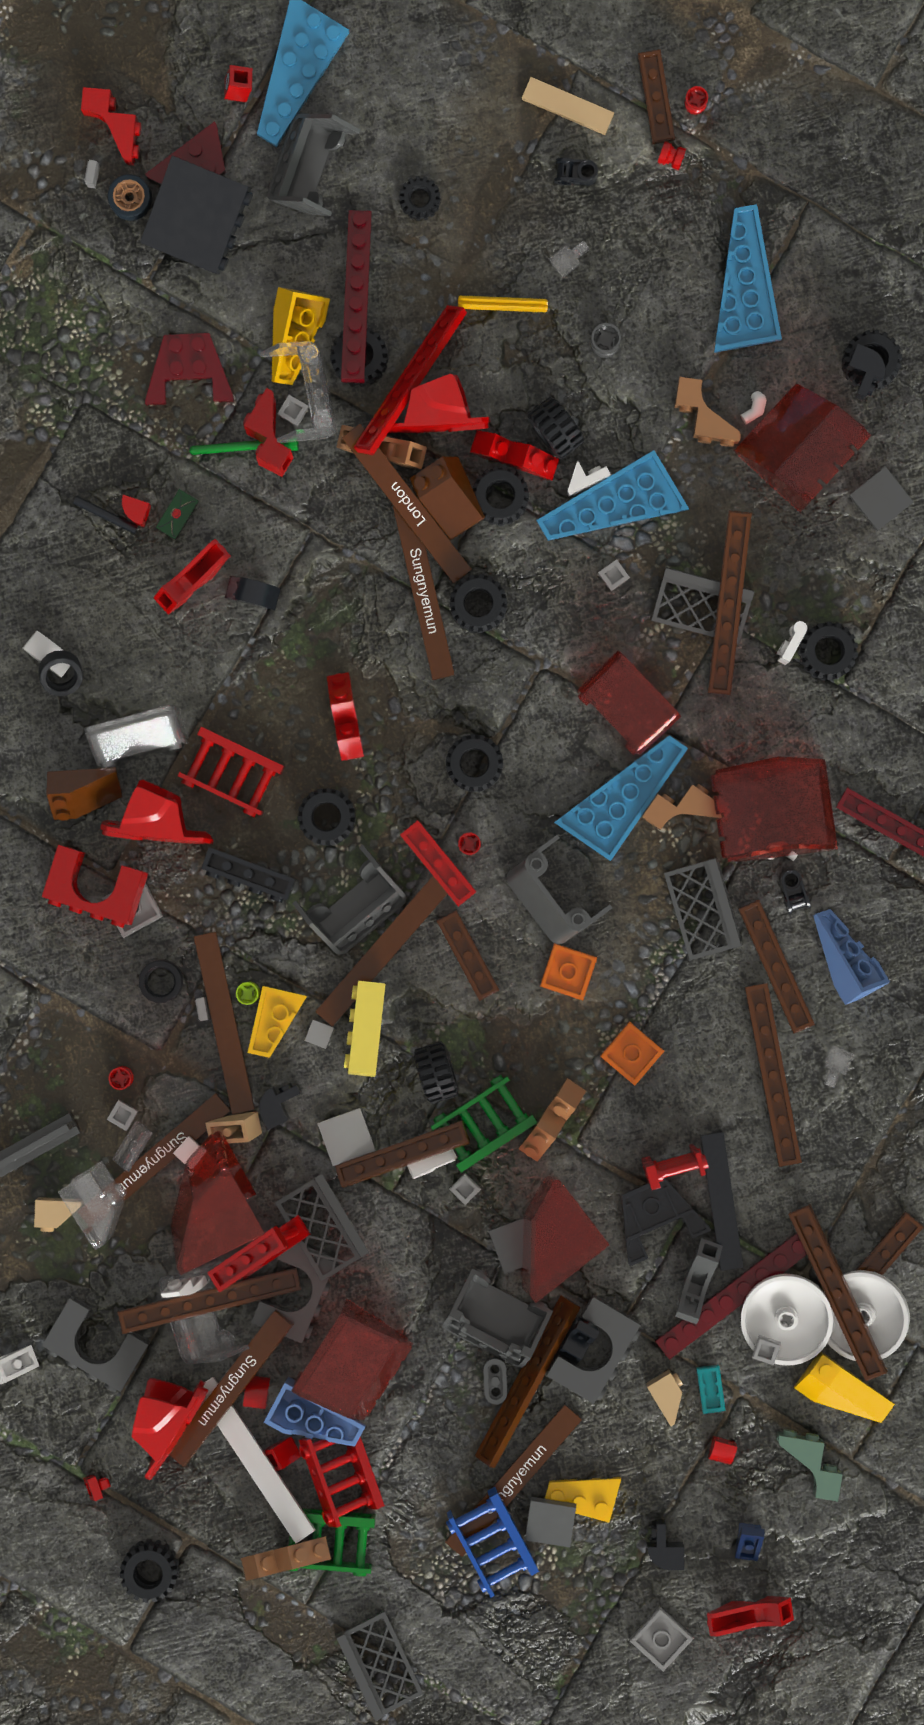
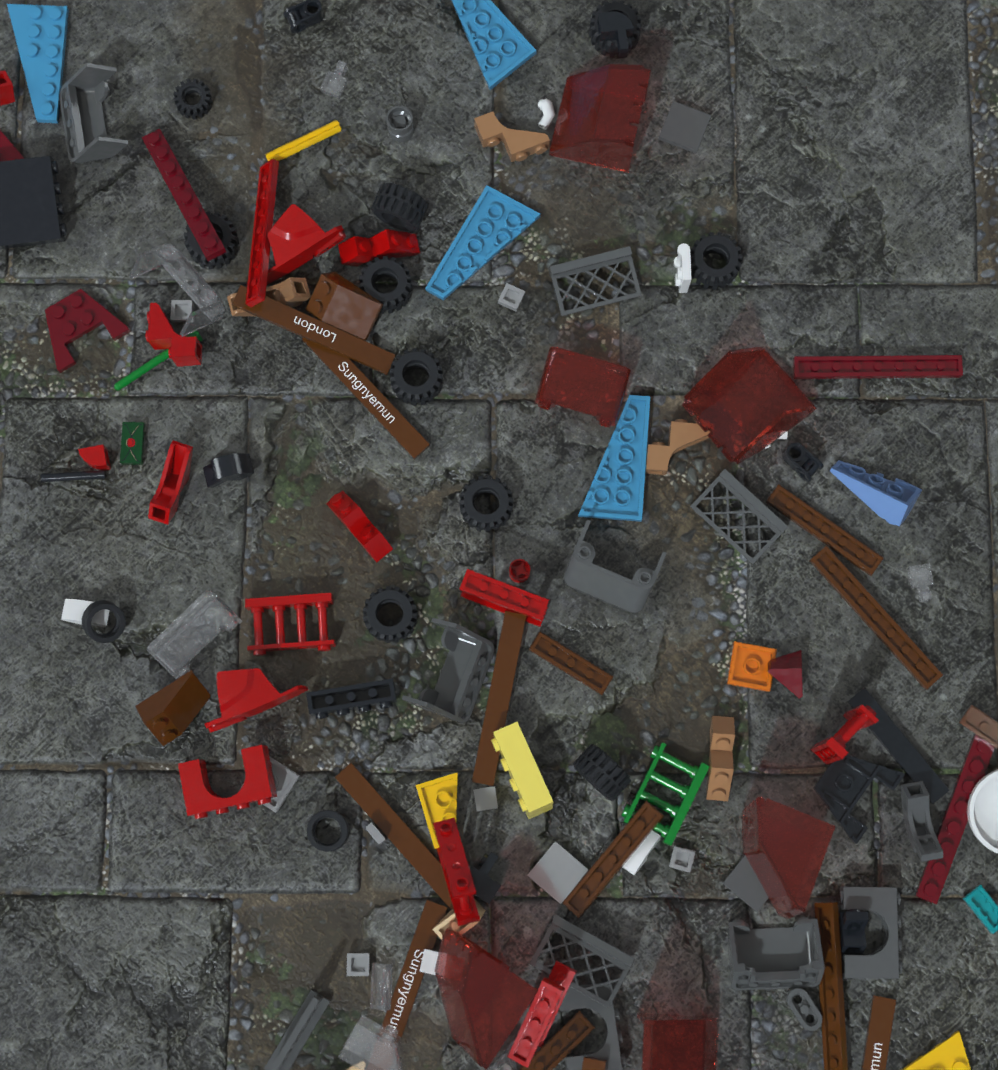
camera: 30 degrees left, 10 degrees down
red wheel [109,1066,134,1090] -> none
lime wheel [236,981,260,1005] -> none
yellow wedge [272,287,330,385] -> none
orange tile [540,943,597,1000] -> none
white slope [567,461,611,498] -> none
tan slope [646,1370,683,1426] -> none
reddish brown tile [708,510,752,695] -> none
none -> red fence [433,817,480,926]
none -> dark red slope [767,650,803,699]

